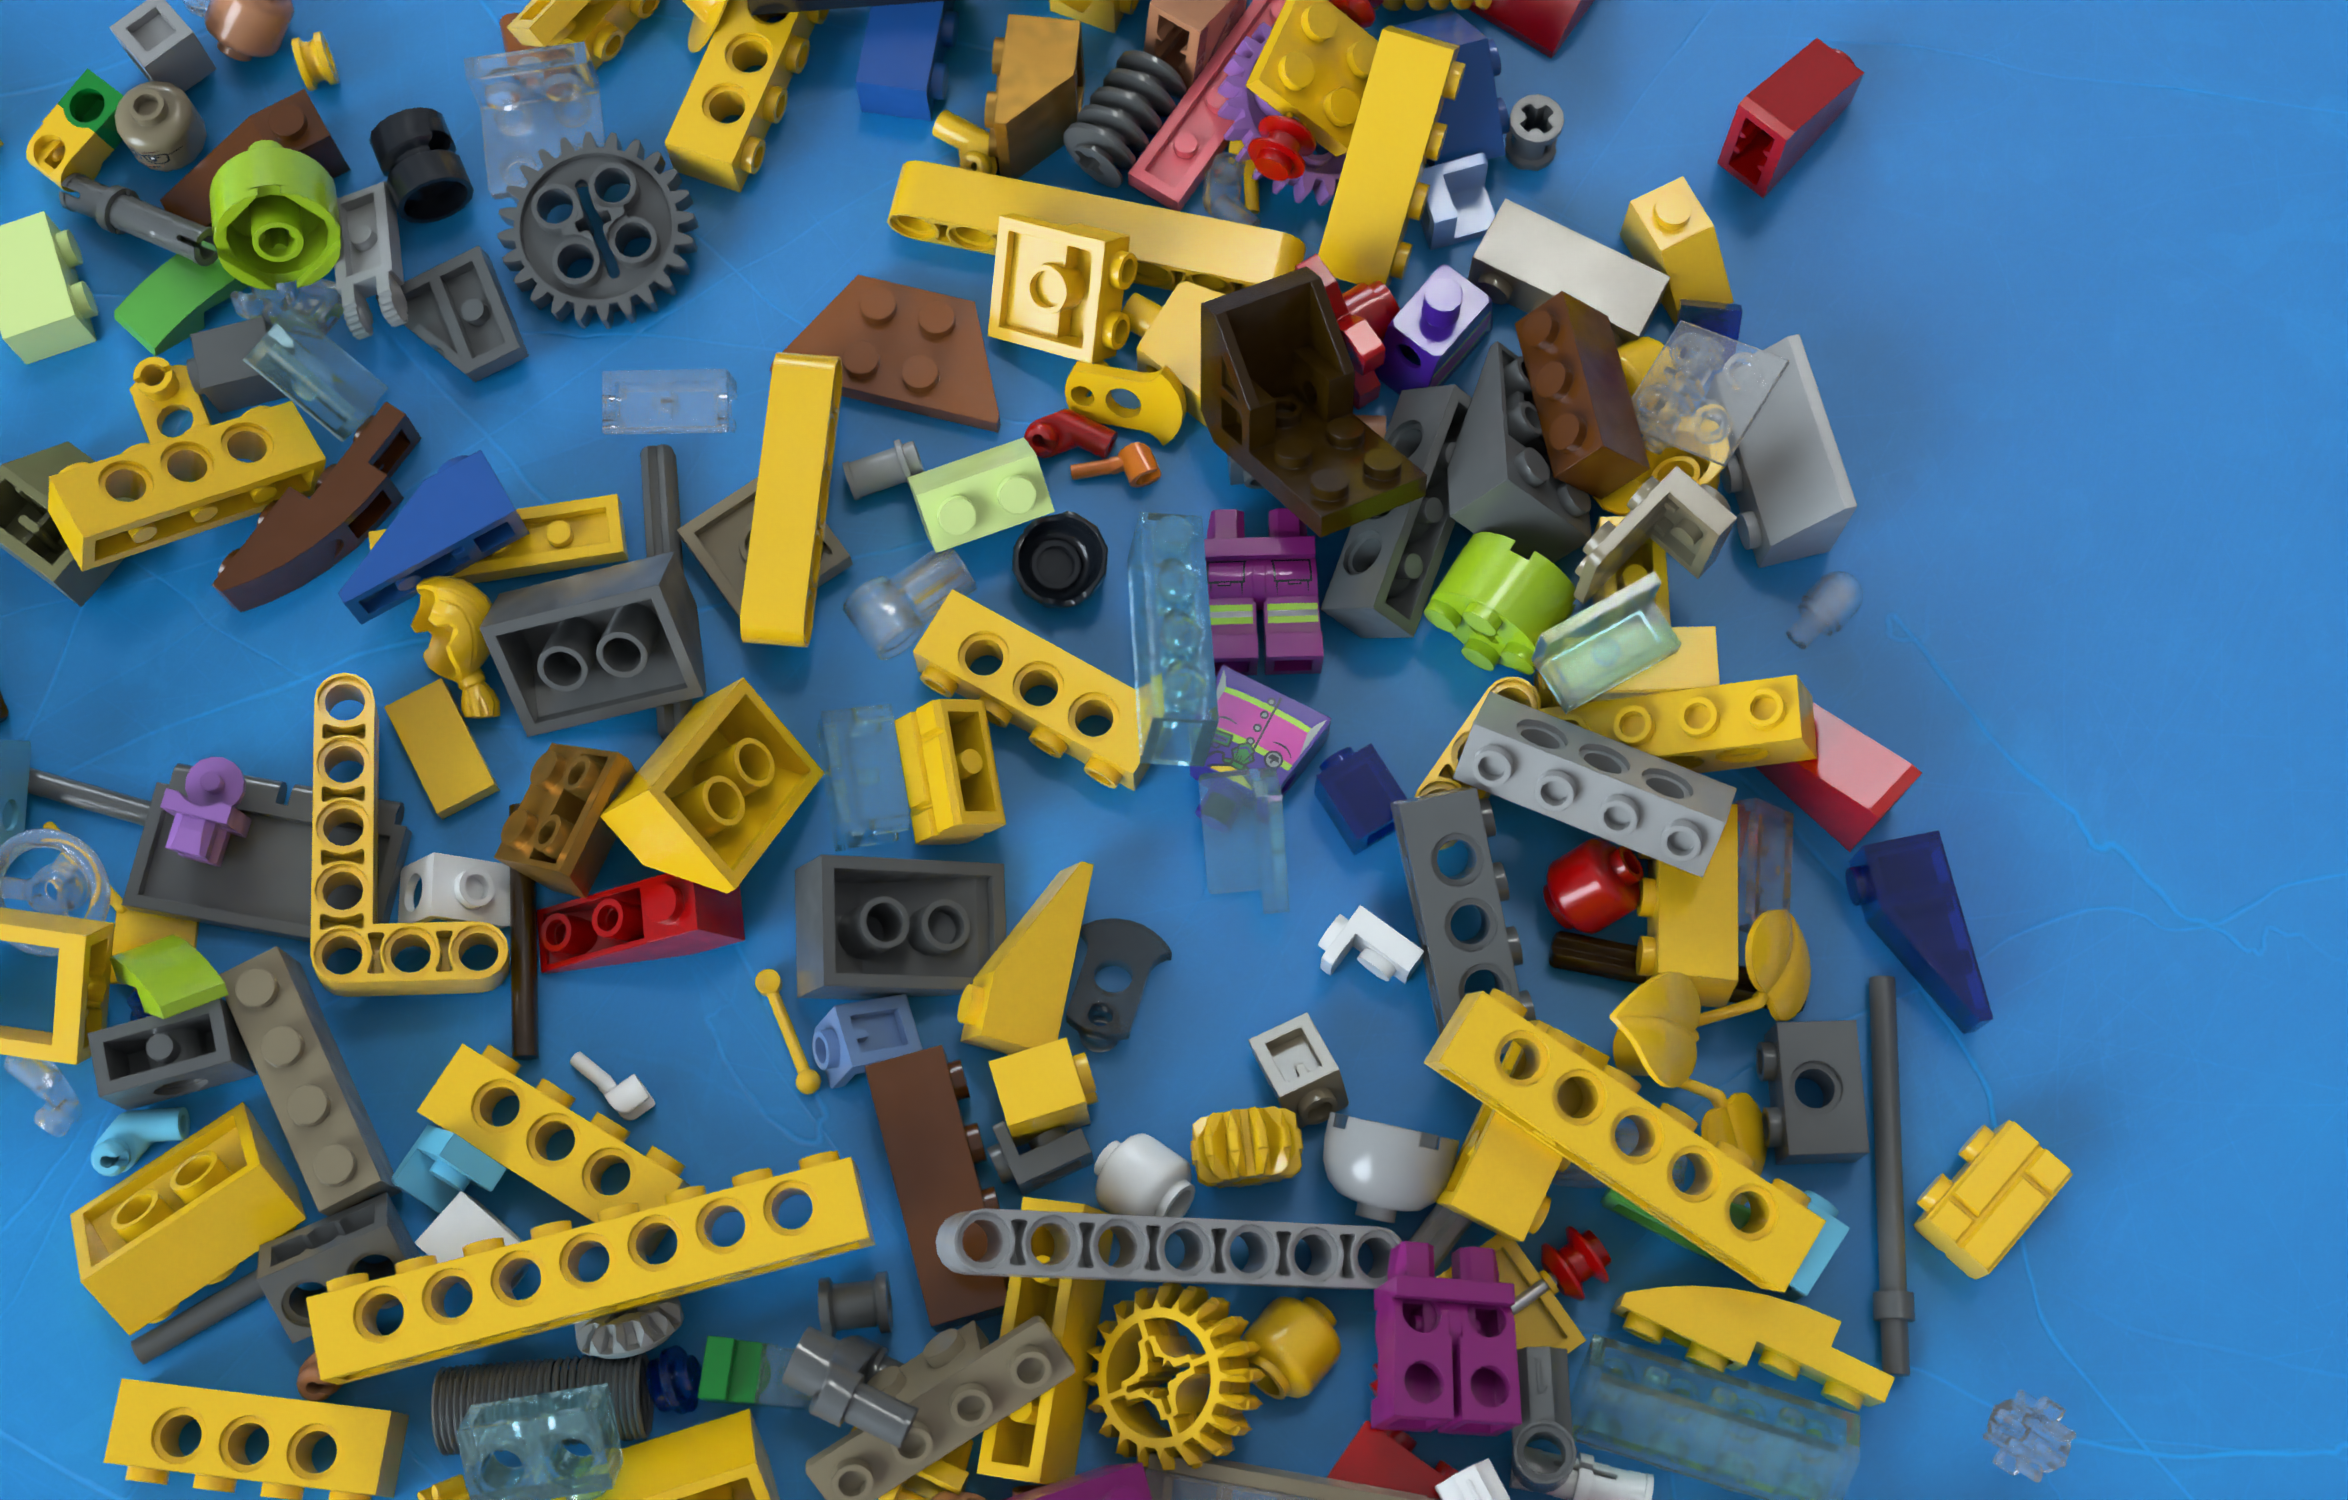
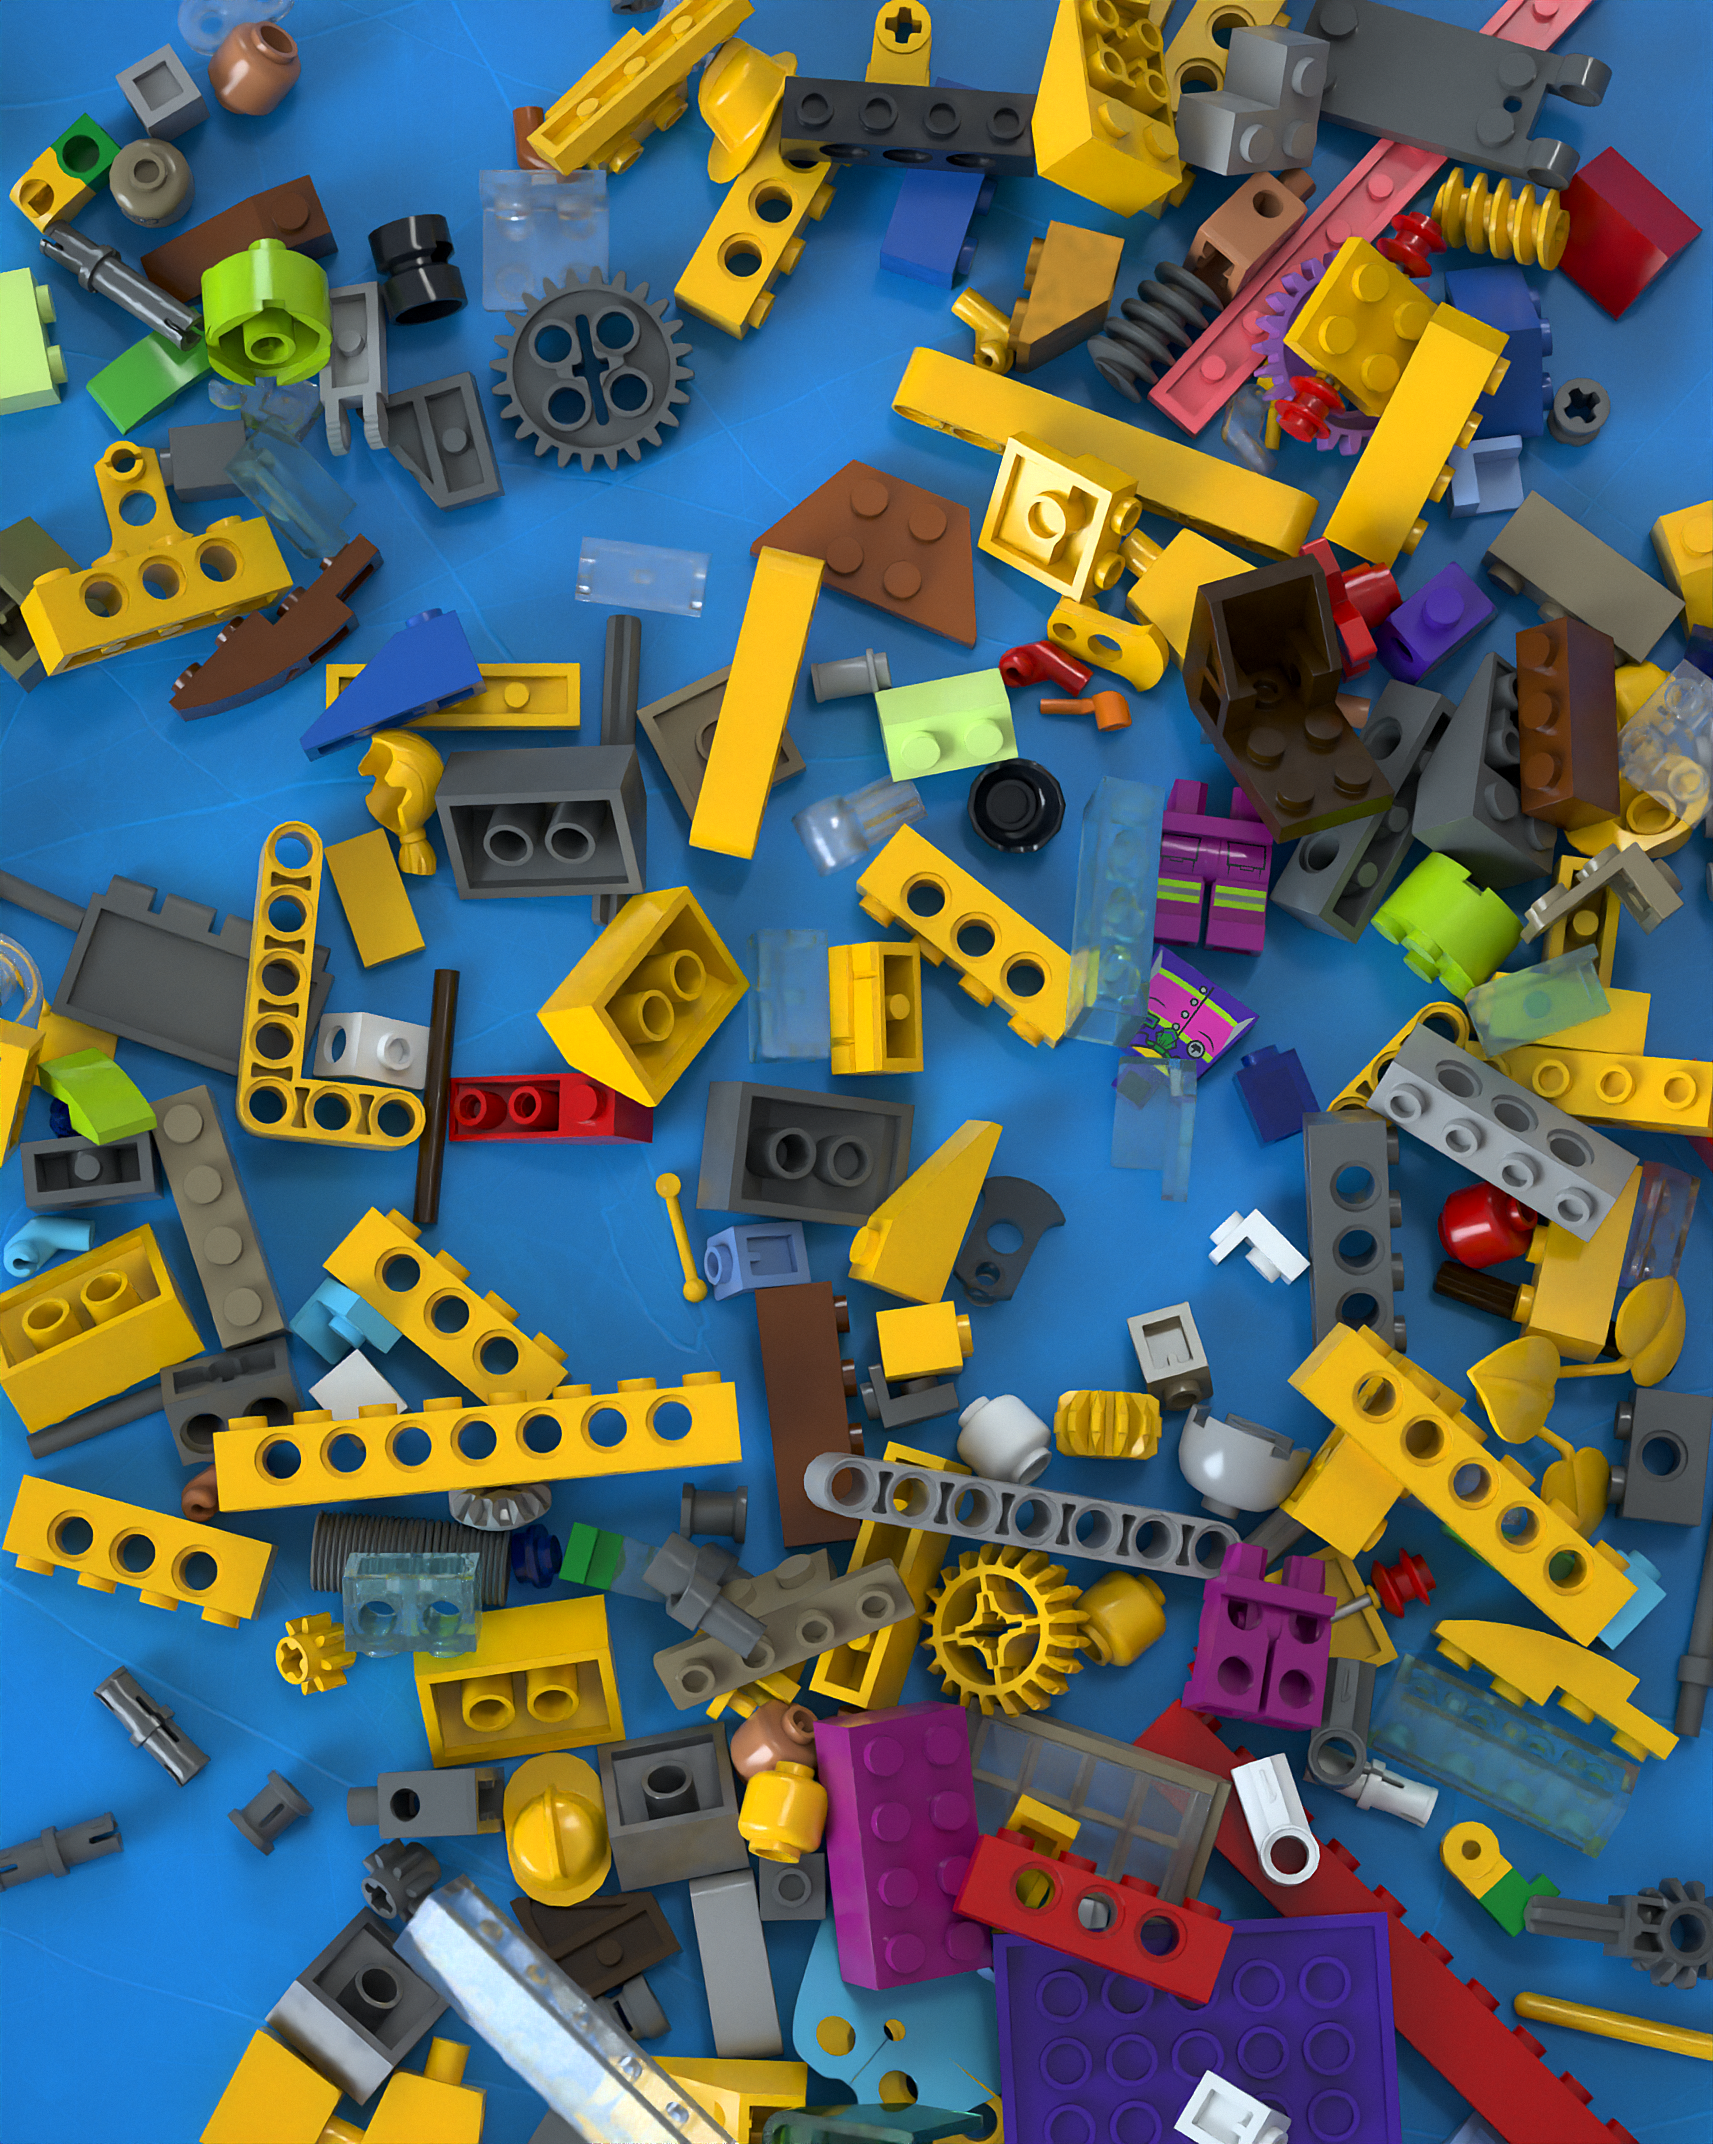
camera: 10 degrees right, 10 degrees up
medium lavender hips [160,757,252,867] -> none
yellow bush [291,31,339,91] -> none
pearl gold slope [494,743,637,898] -> none
white hand [570,1051,656,1121] -> none

